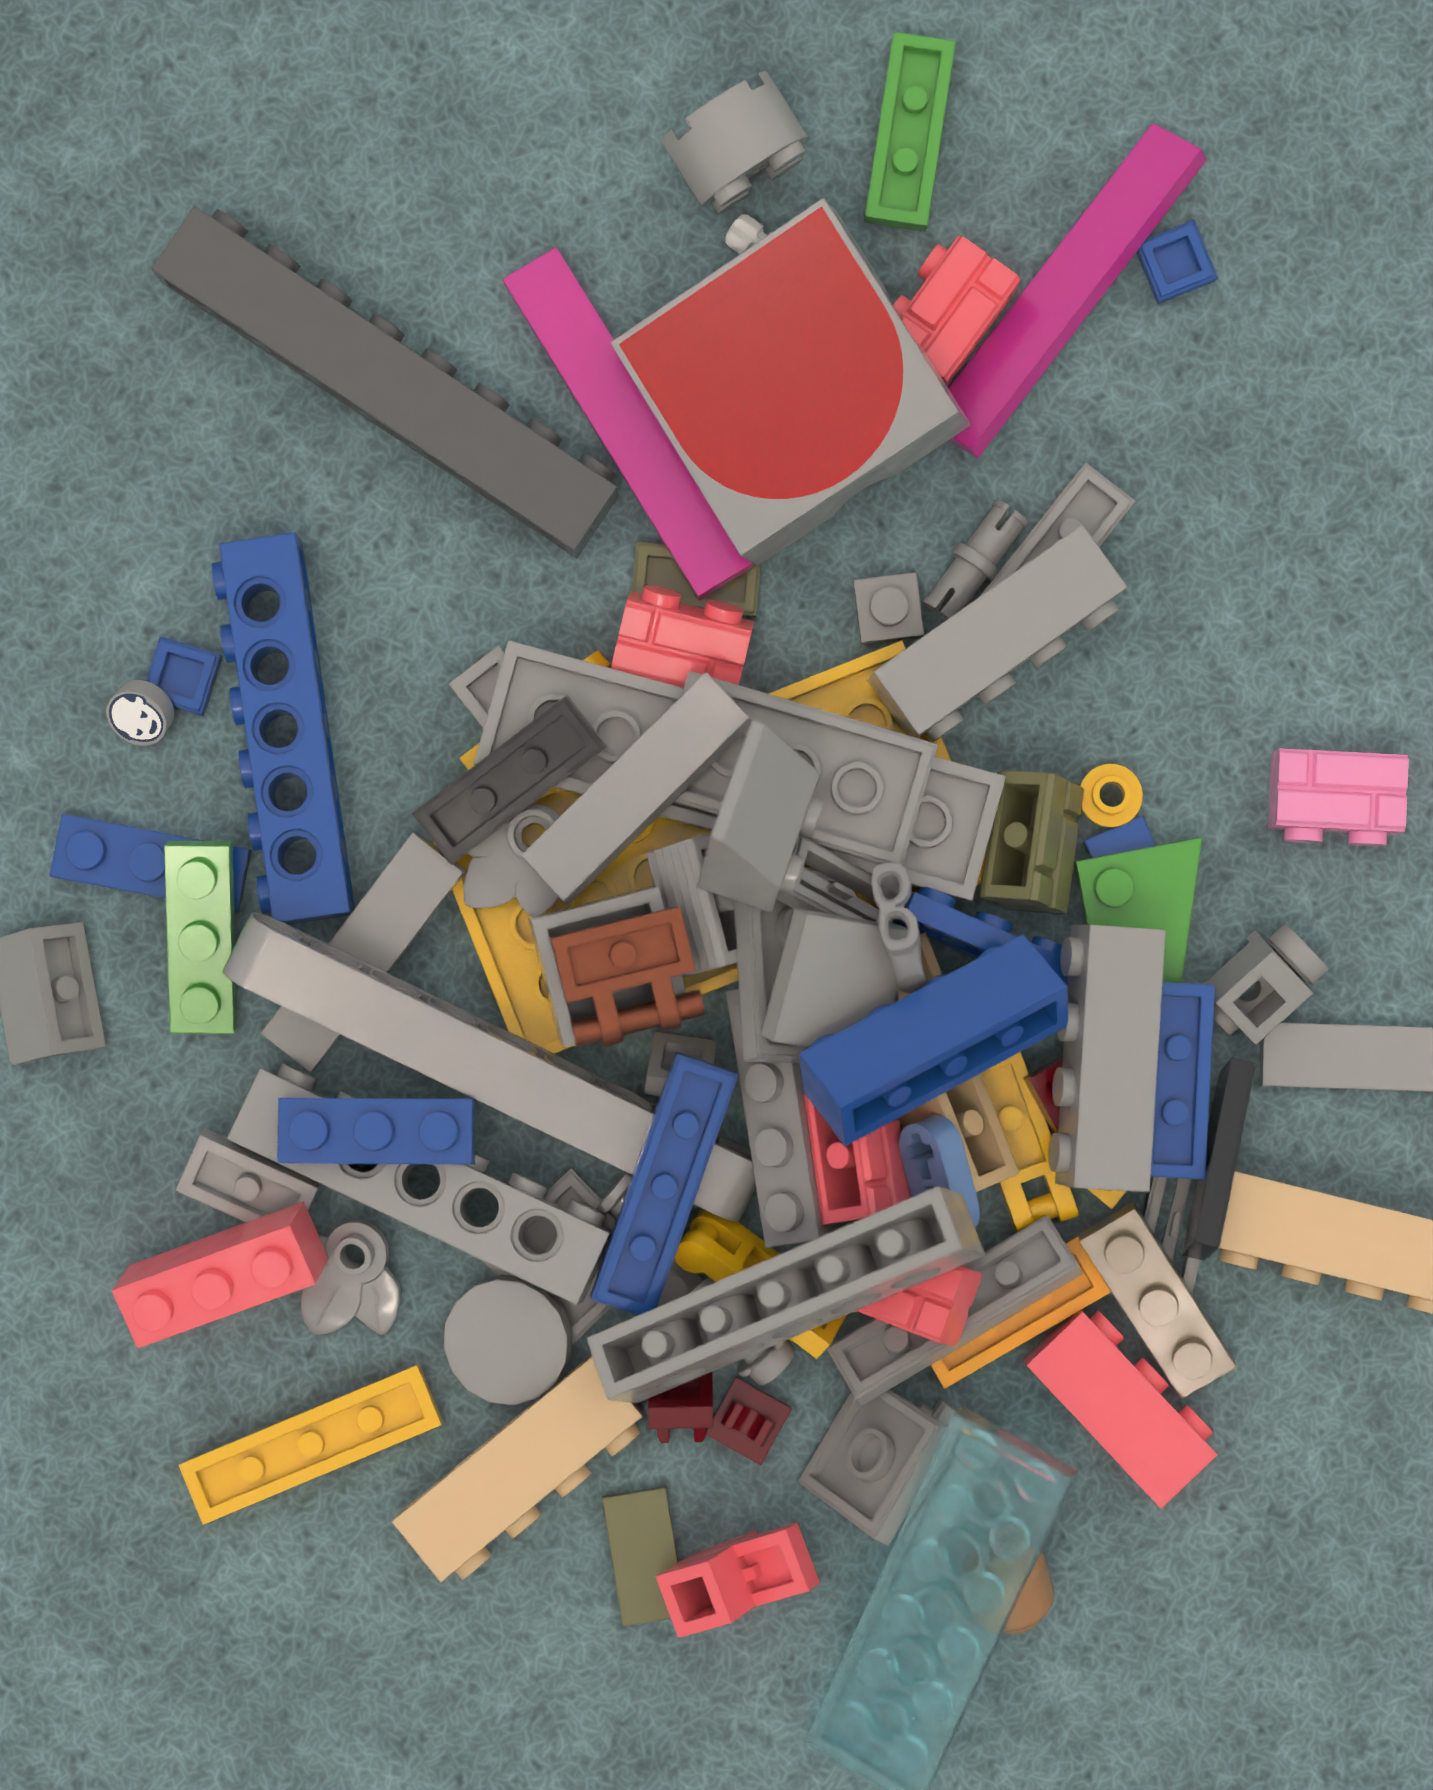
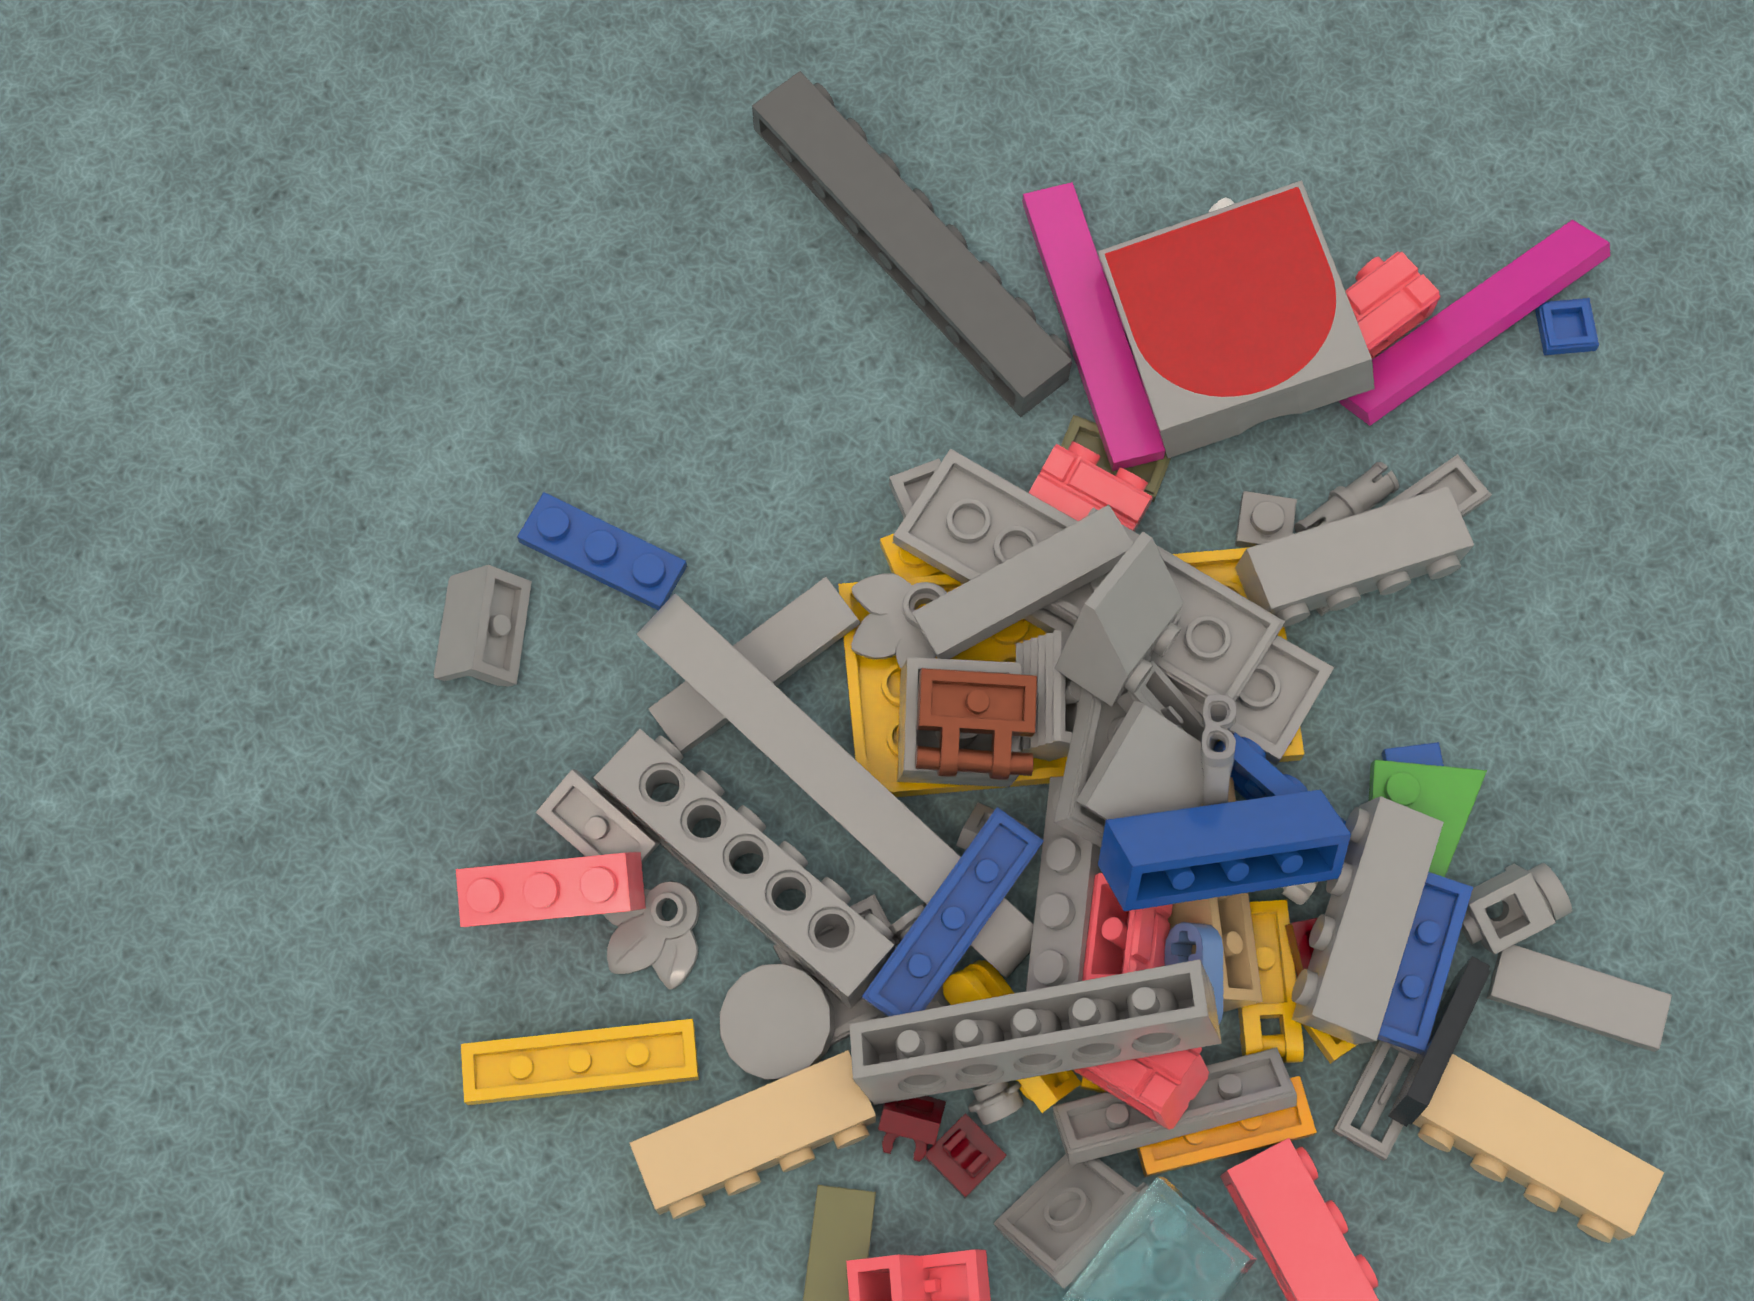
camera: 10 degrees right, 15 degrees down
tile [106,680,175,746] -> none
blue tile [146,636,223,717] -> none
plate [164,841,237,1034] -> none
blue brick [212,532,355,925] -> none
blue plate [277,1098,476,1164] -> none
black tile [412,695,607,865] -> none
light grey brick [660,71,809,214] -> none
bright green plate [864,32,956,232] -> none
olive brick [980,771,1084,914] -> none
plate [1078,1202,1236,1399] -> none
yellow plate [1080,764,1143,828] -> none
bright pink brick [1268,748,1409,846] -> none

